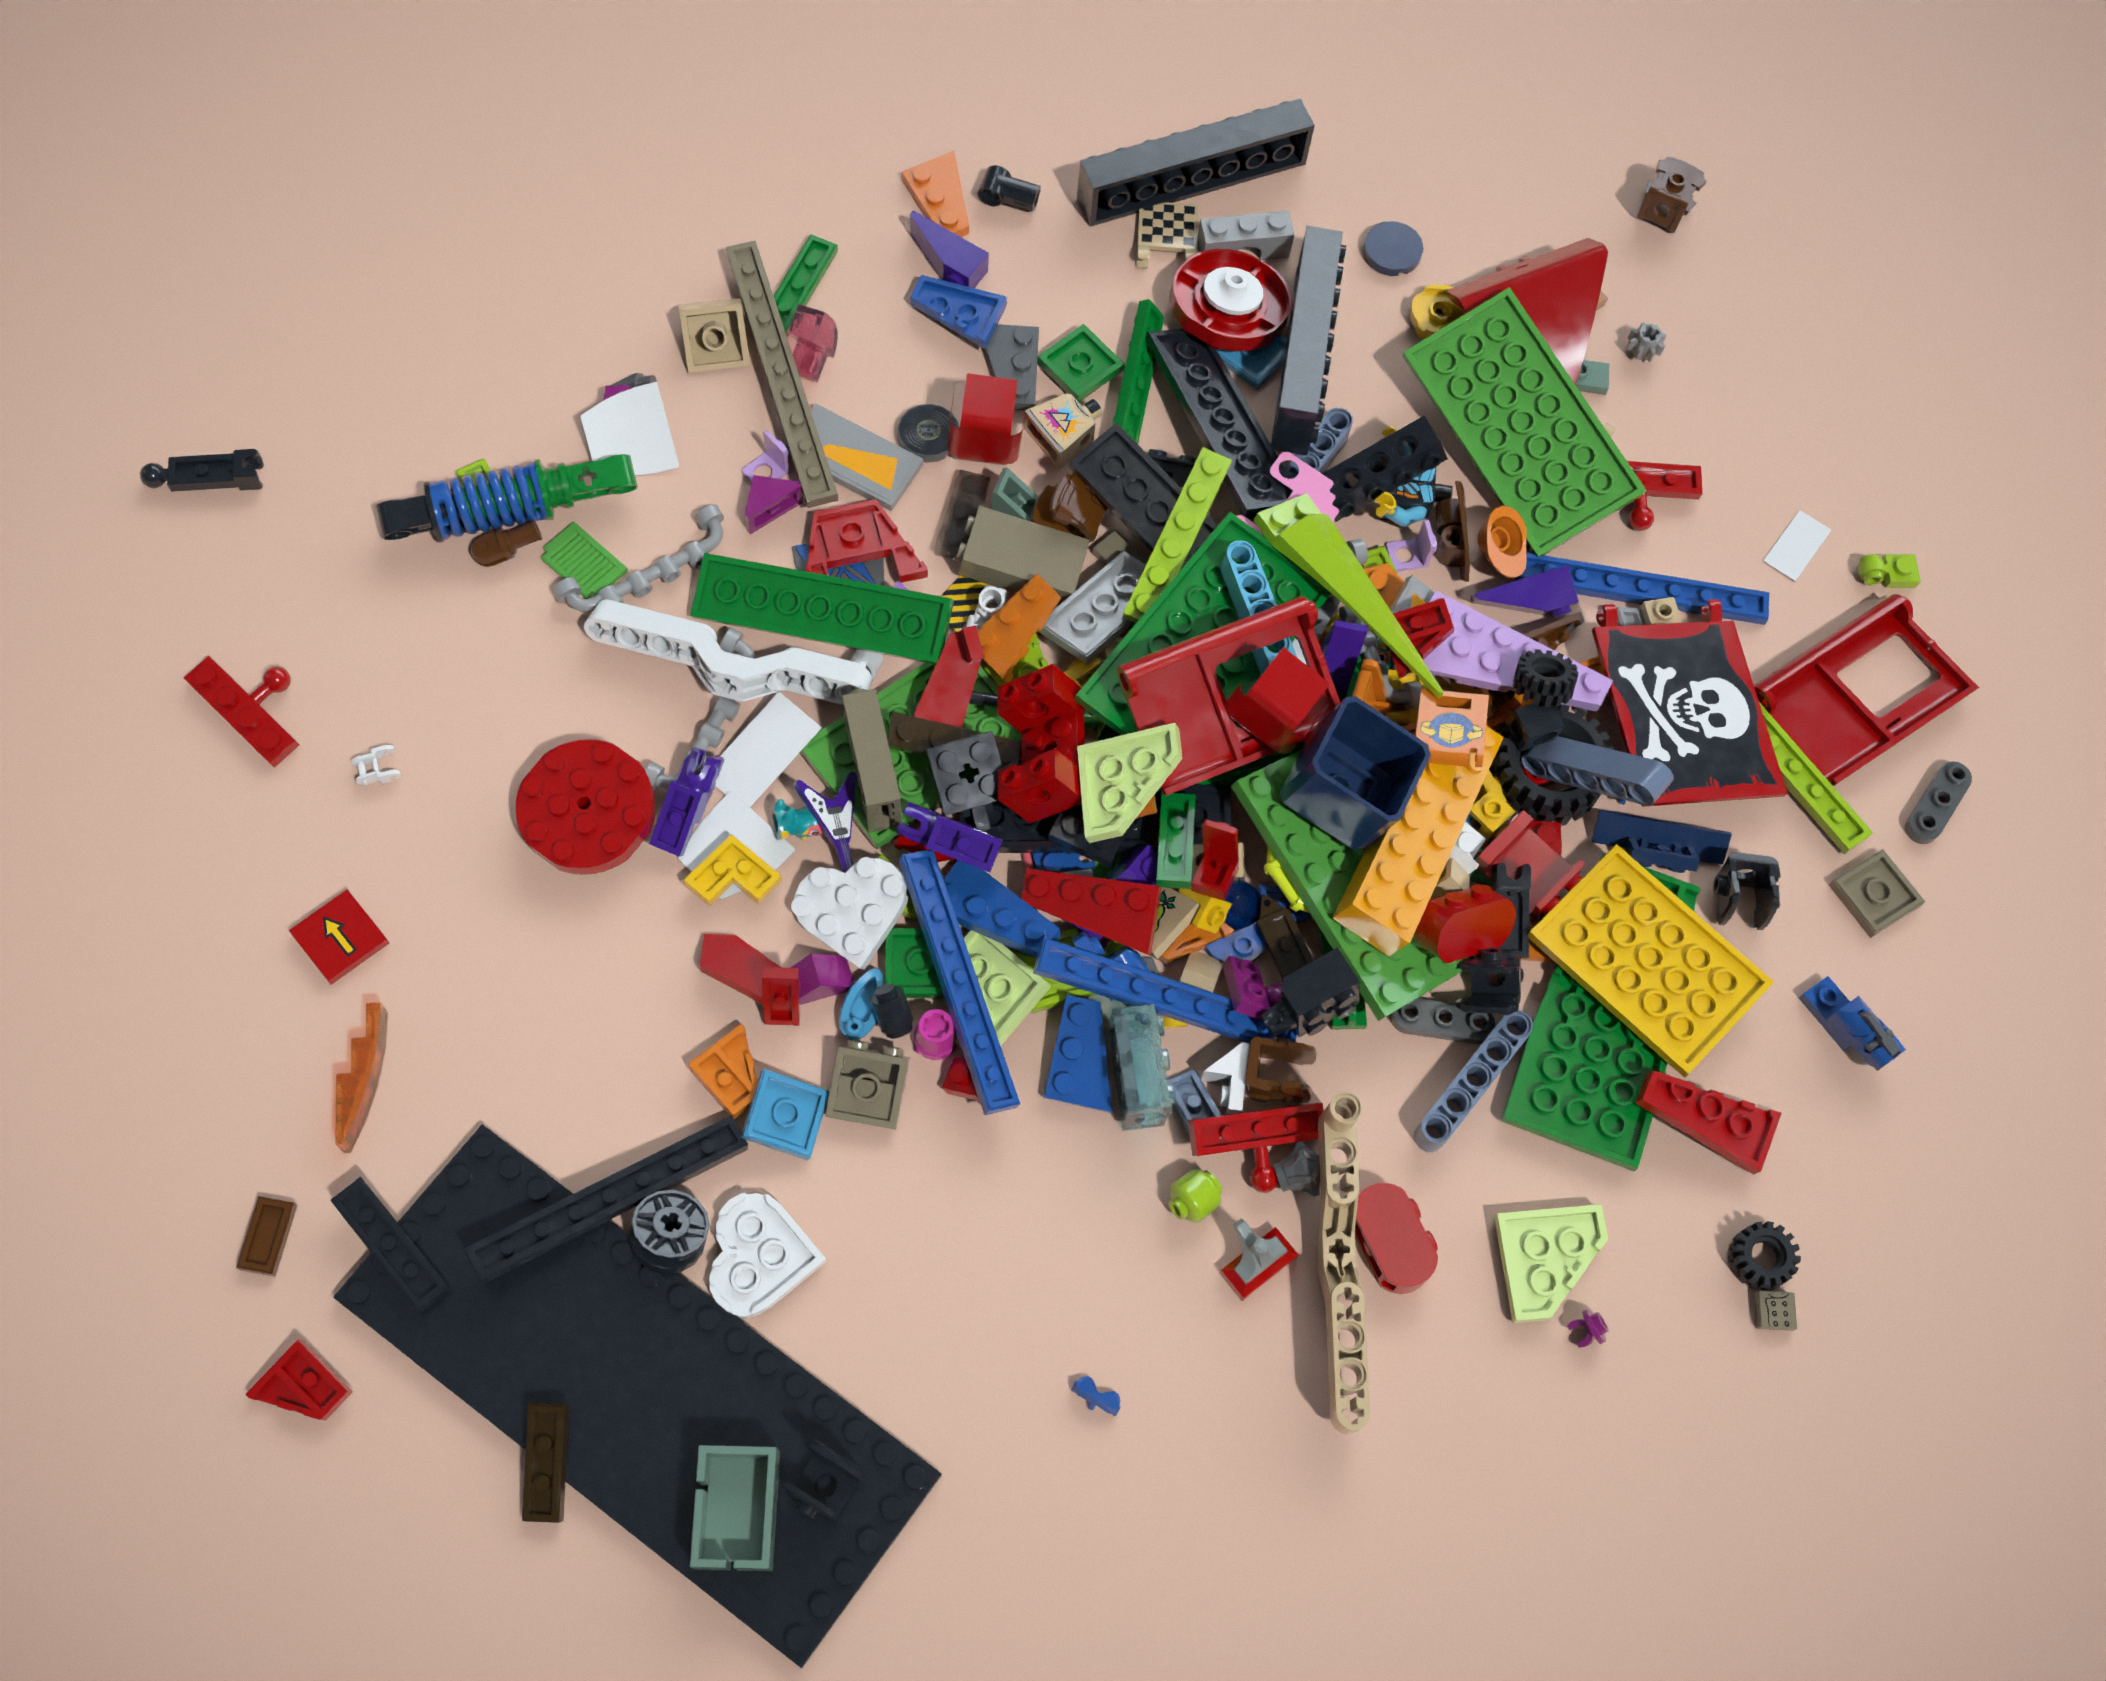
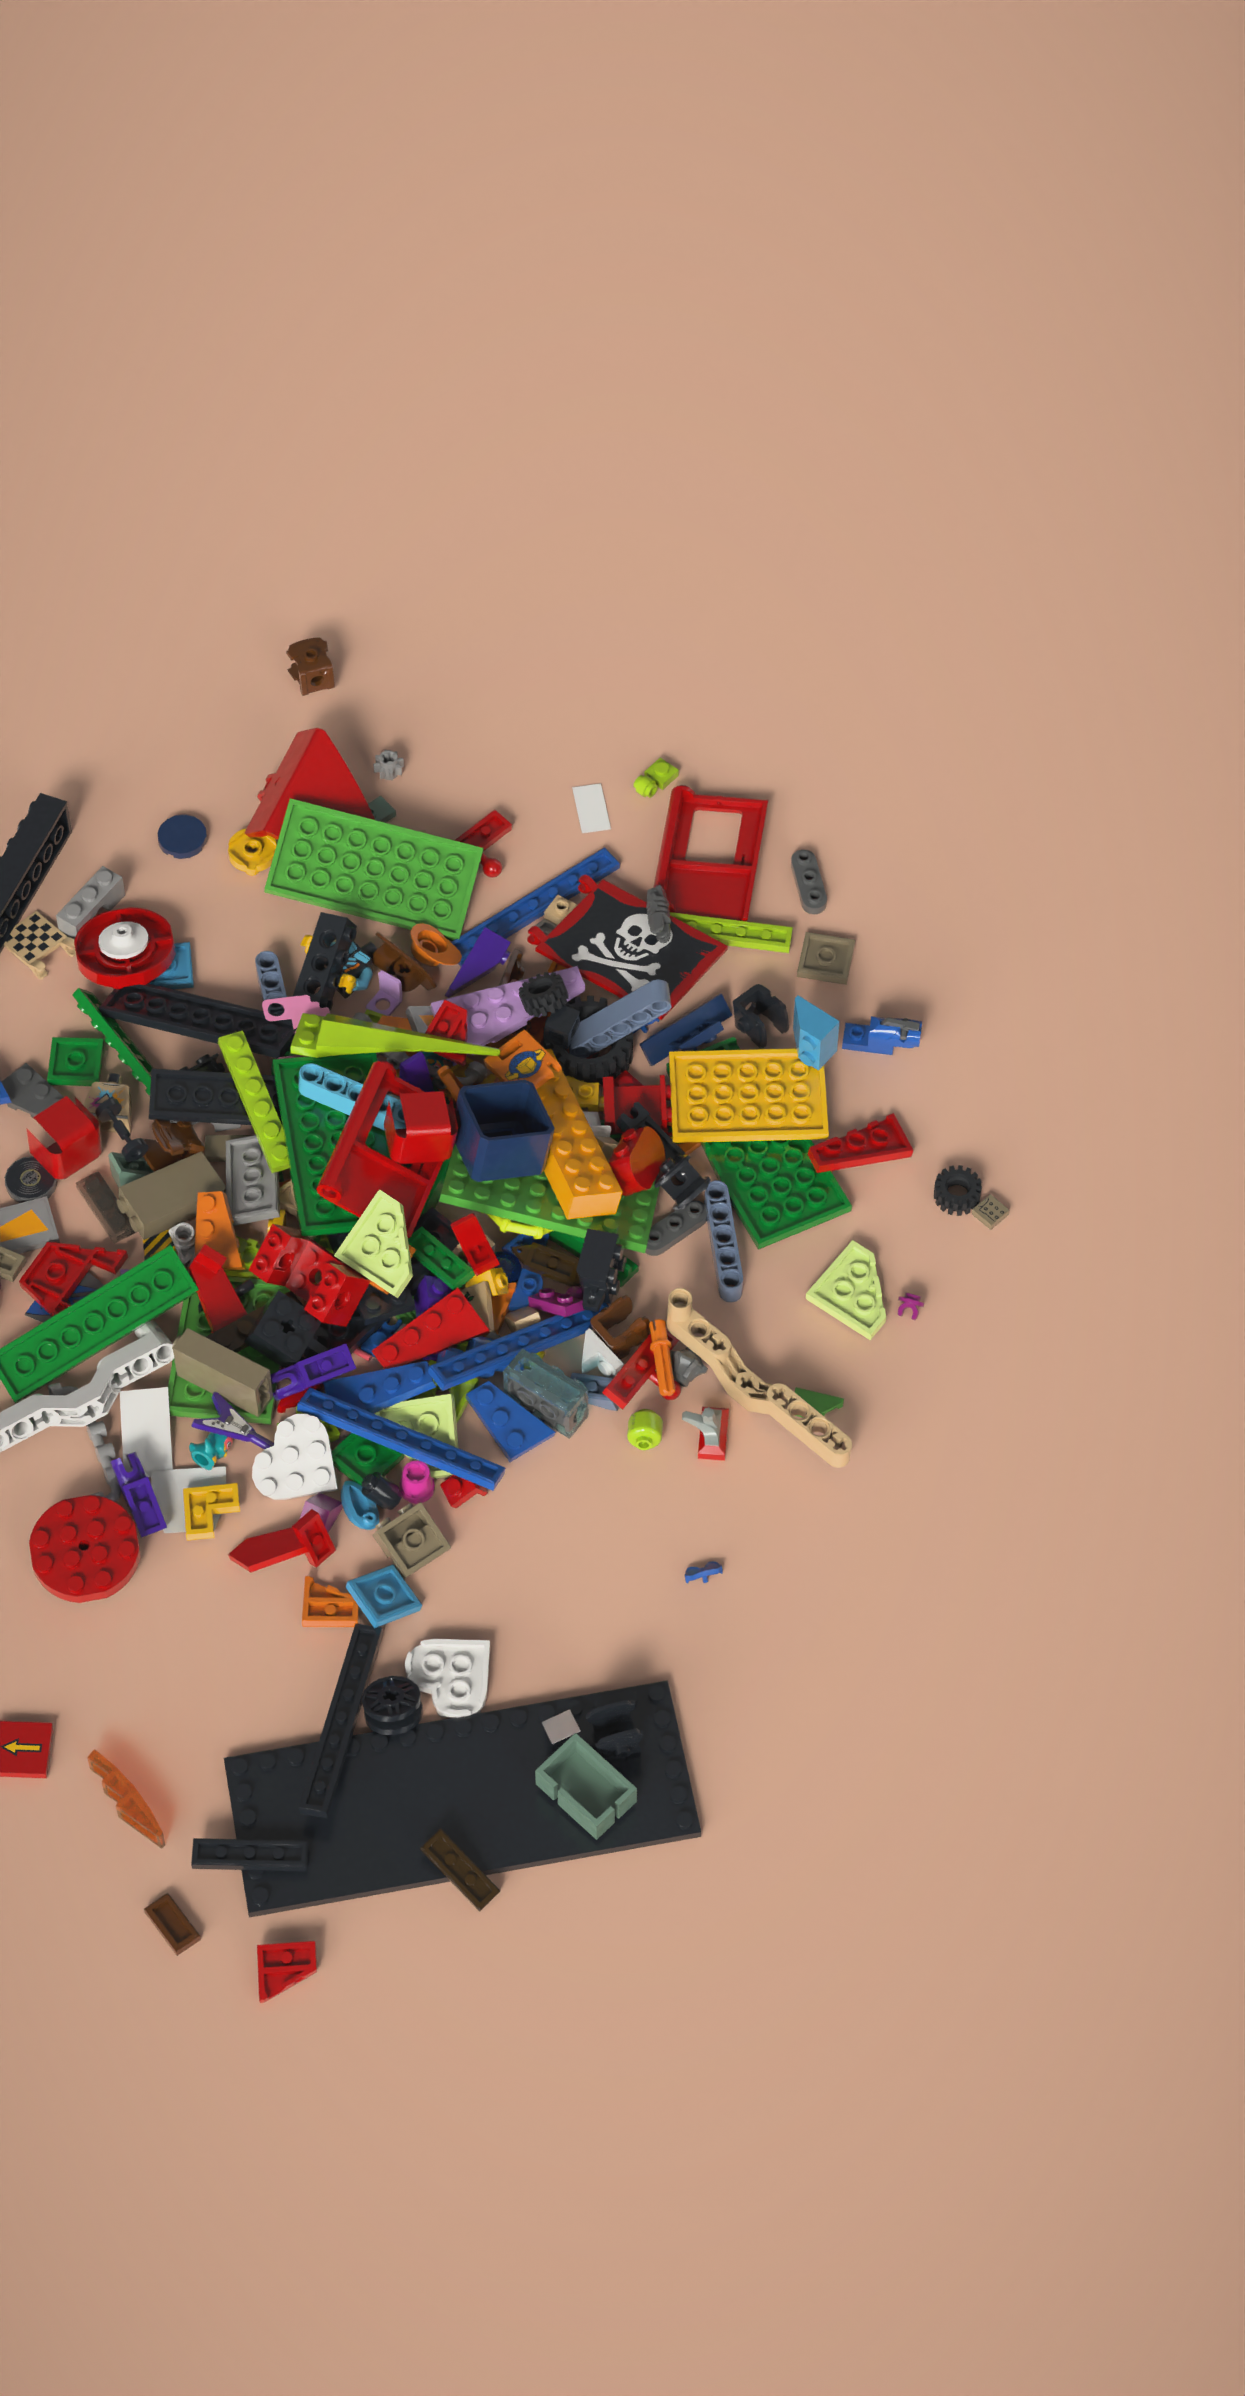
camera: 40 degrees left, 10 degrees down
brick [1271,225,1346,456] -> none
brick [1355,1183,1438,1294] -> none
none -> black wheel [95,1098,148,1162]
none -> white sticker [542,1710,580,1744]
none -> dark grey hinge [646,885,671,944]
none -> orange axle [649,1319,675,1396]
none -> dark azure slope [793,995,839,1071]
none -> bright green tile [795,1387,844,1418]

